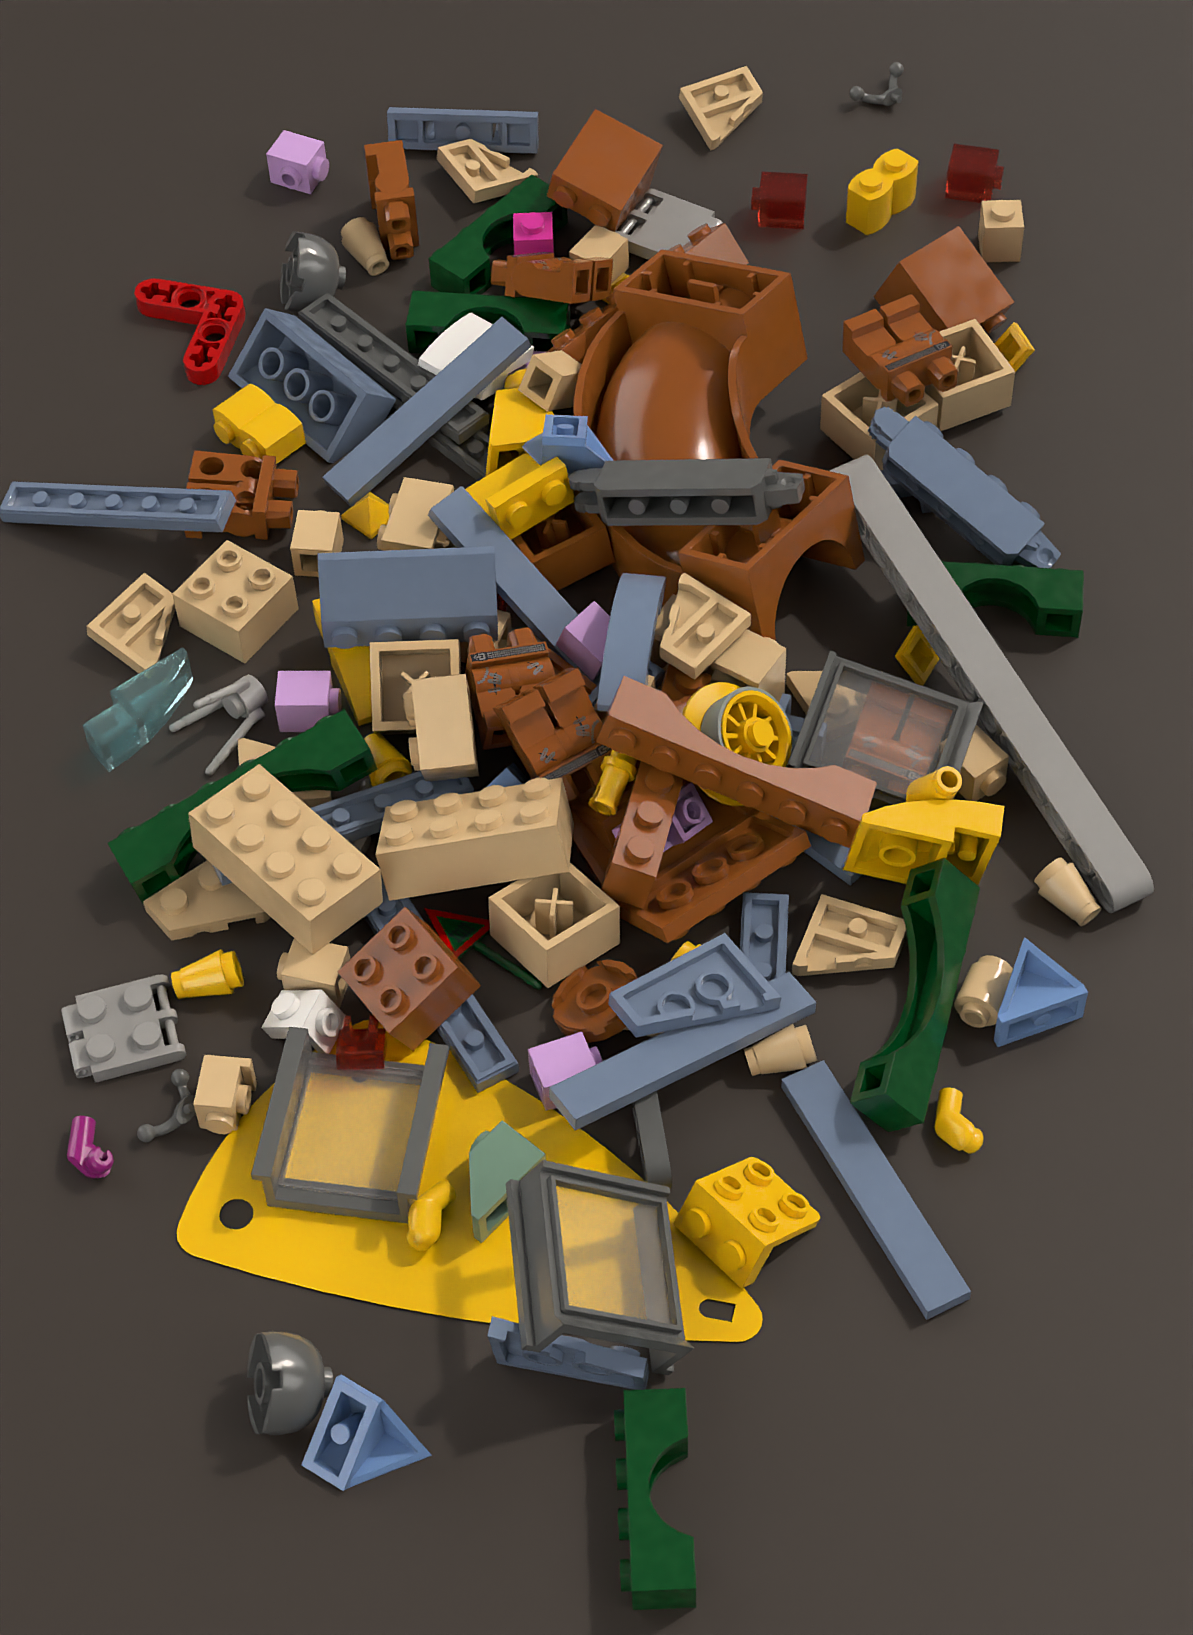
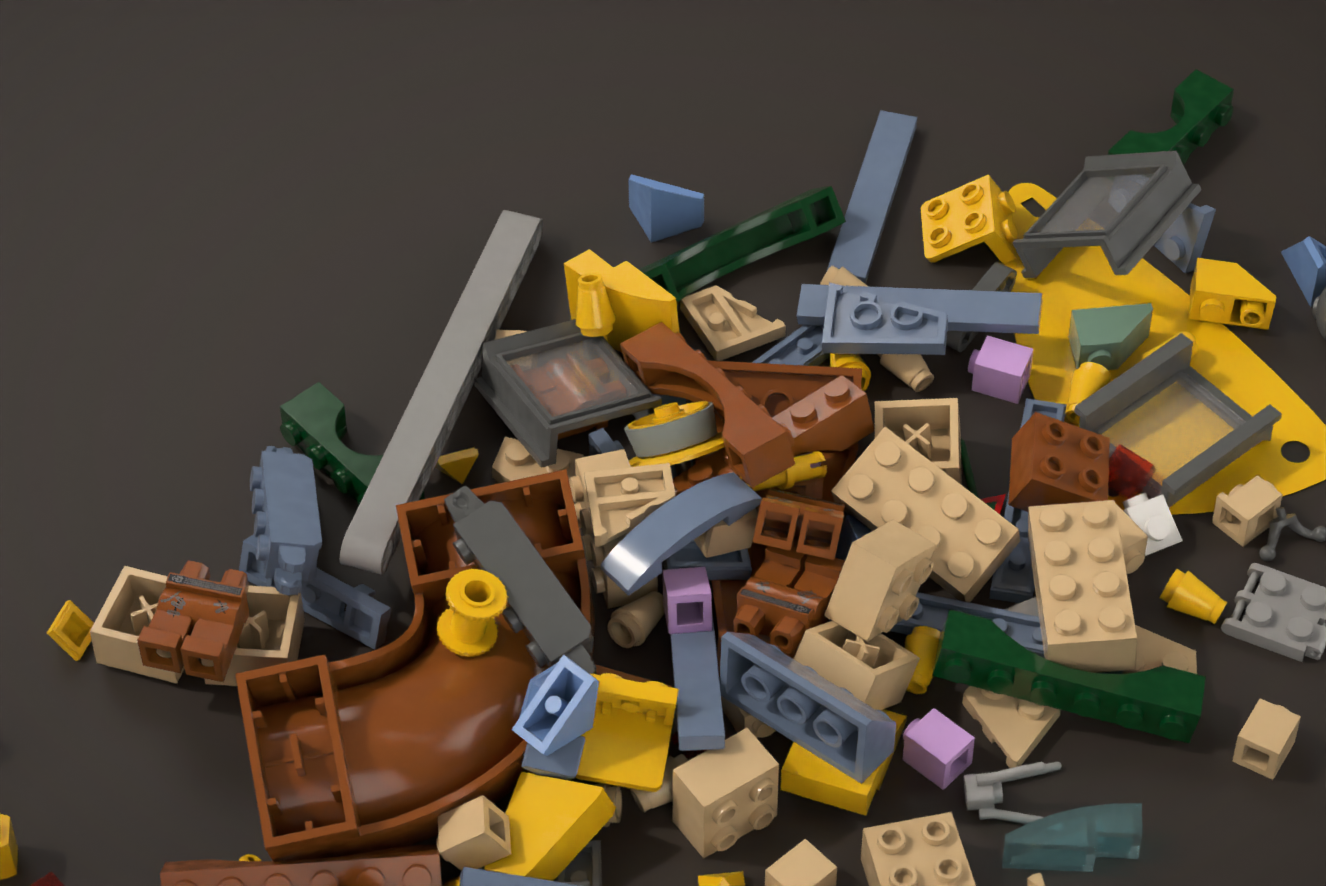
camera: 140 degrees left, 5 degrees down
dark orange tile [552,959,638,1043] -> none
dark orange slope [873,226,1014,333] -> none
yellow arm [934,1088,984,1154] -> none
tan brick [954,955,1013,1028] -> none
tan cone [1034,857,1101,927] -> none
none -> yellow hose [436,569,508,657]
none -> yellow cone [1066,362,1111,424]
none -> yellow slope [1189,258,1276,330]
none -> tan brick [1232,698,1301,780]

